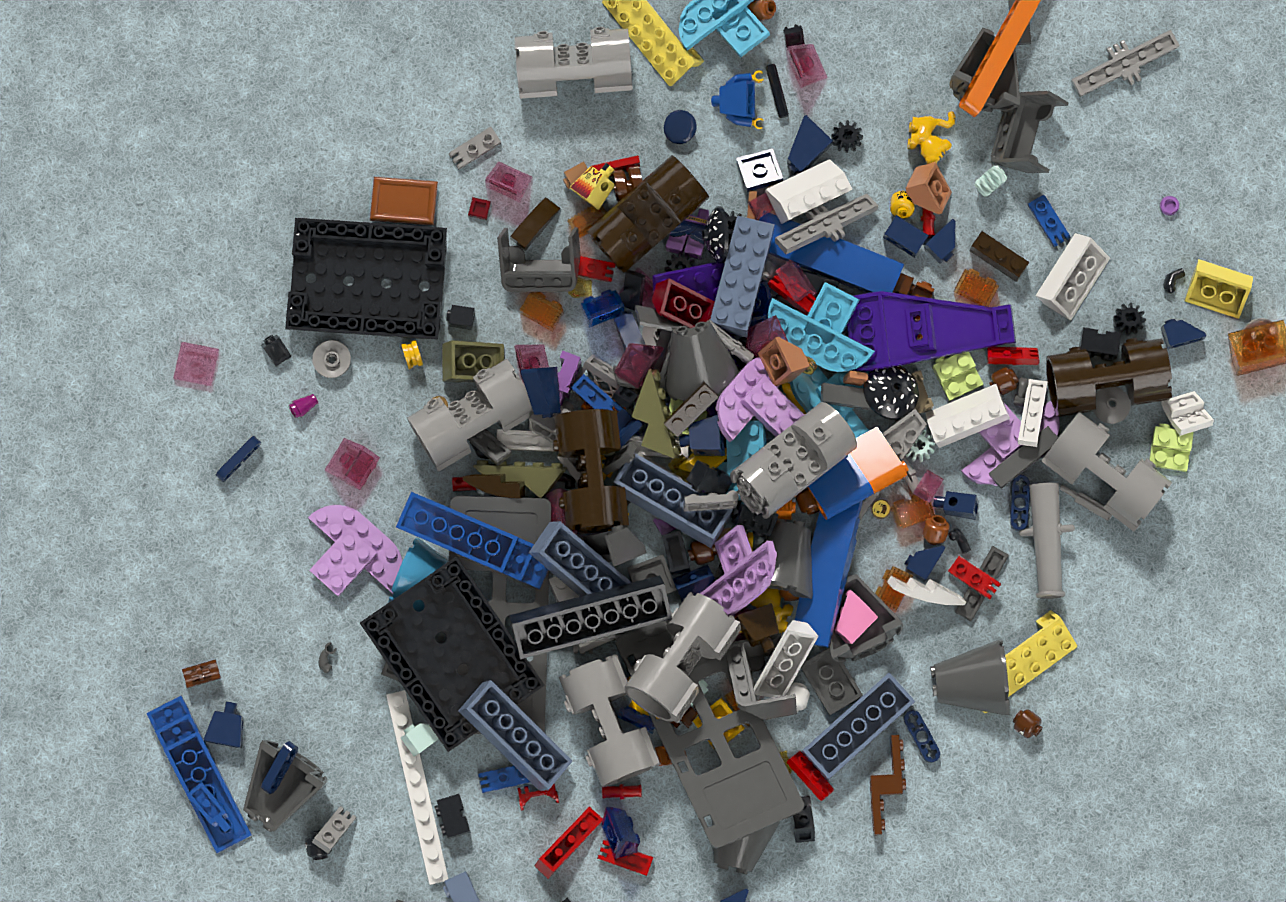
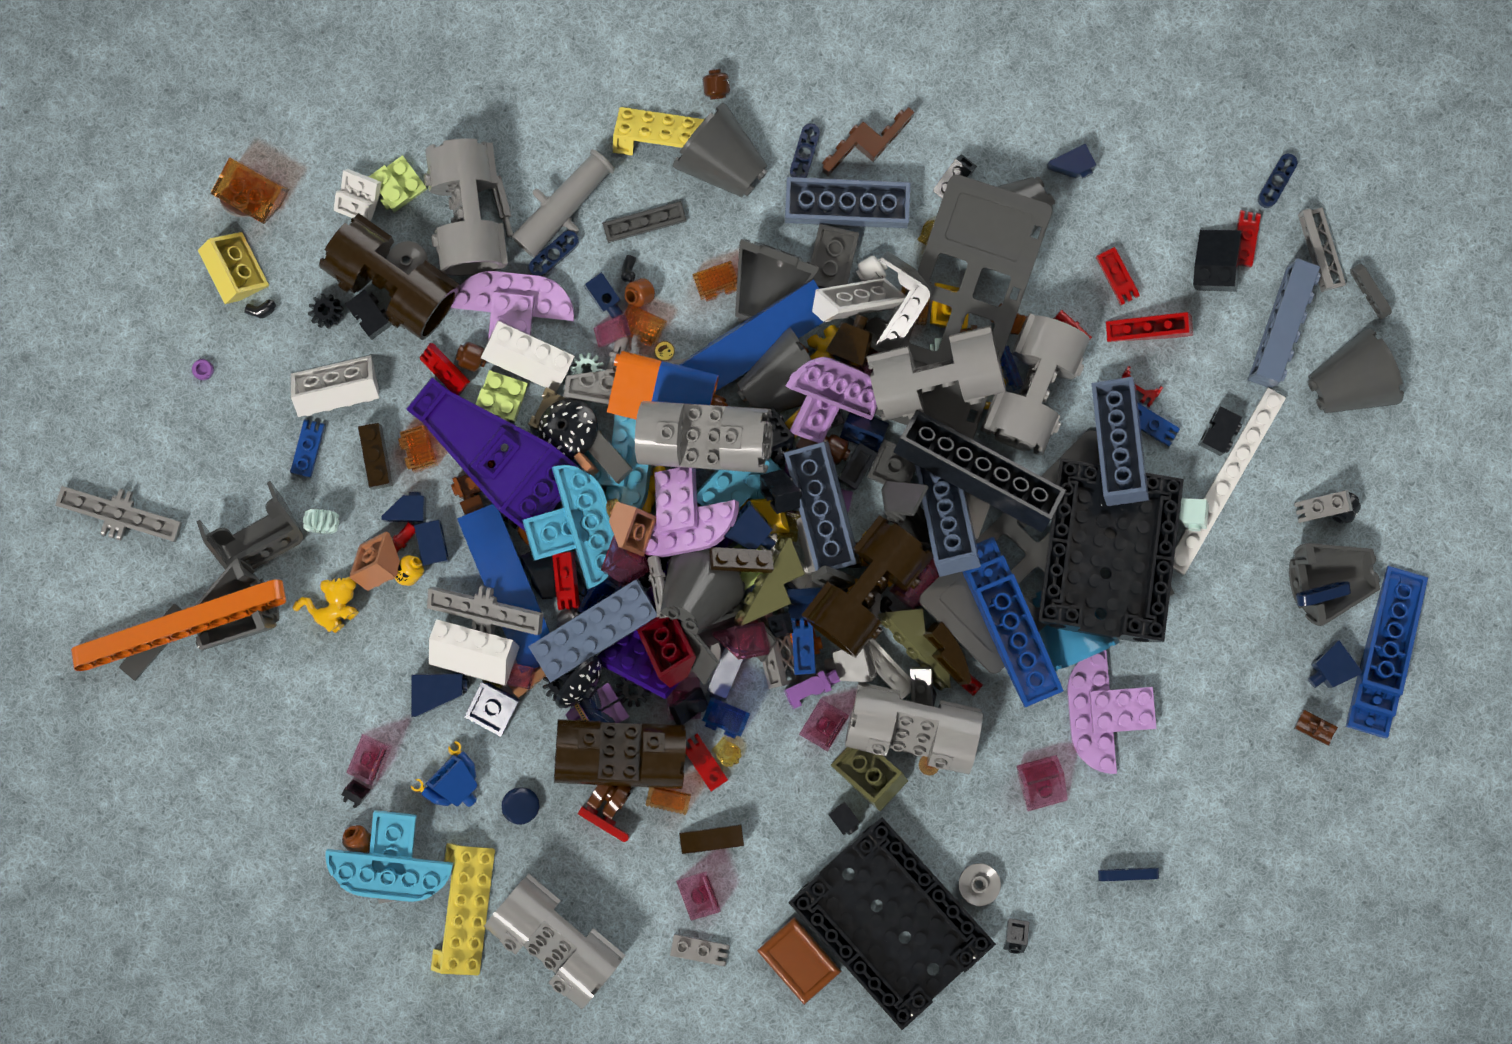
camera: 140 degrees left, 5 degrees up
clear pink tile [173,342,219,387] -> none
blue hinge [186,782,231,832] -> none
magenta cone [288,394,318,418] -> none
dark grey arm [318,642,337,673] -> none
yellow wheel [401,340,423,370] -> none
dark red tile [468,197,491,220] -> none
dark grey windscreen [497,227,581,292] -> none
clear orange brick [519,292,564,332] -> none
dark blue slope [521,367,561,418] -> none
medium nougat brick [563,161,588,192] -> none
light yellow torso [570,163,614,210] -> none
clear blue slope [601,806,640,859] -> none
light grey plate [683,490,739,512] -> none
black axle [766,64,789,118] -> none
clear pink panel [776,260,817,302] -> none
red hinge [786,751,834,801] -> none
black gear [831,120,863,153] -> none
bright pink slope [834,590,878,644] -> none
white slope [887,576,966,605] -> none
dark blue slope [904,546,946,583] -> none
red hinge [948,556,1001,600] -> none
dark grey tile [989,426,1058,489] -> none
dark grey arm [1014,377,1029,407] -> none
white plate [1018,379,1048,447] -> none
dark blue slope [1161,319,1206,350] -> none

